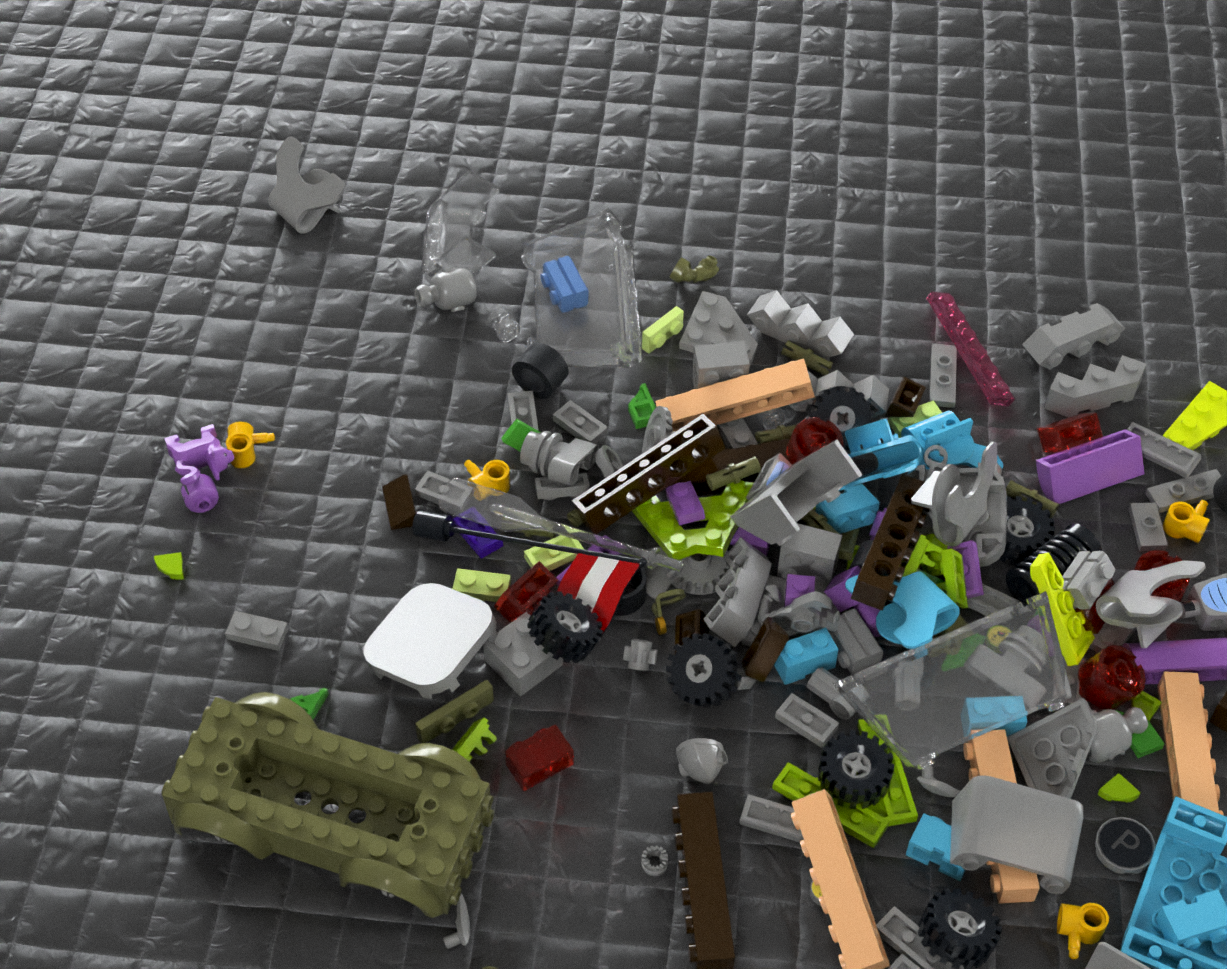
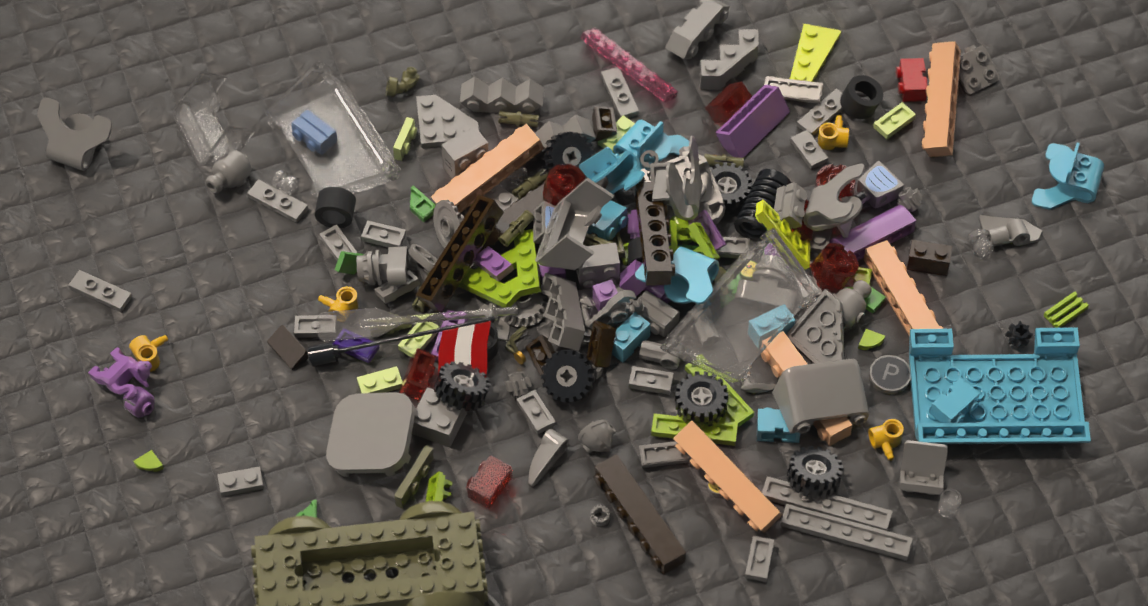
camera: 25 degrees left, 5 degrees up
none -> light grey plate [68,270,132,312]
none -> light grey plate [247,179,308,223]
none -> light grey plate [517,390,556,435]
none -> light grey piece [528,429,569,487]

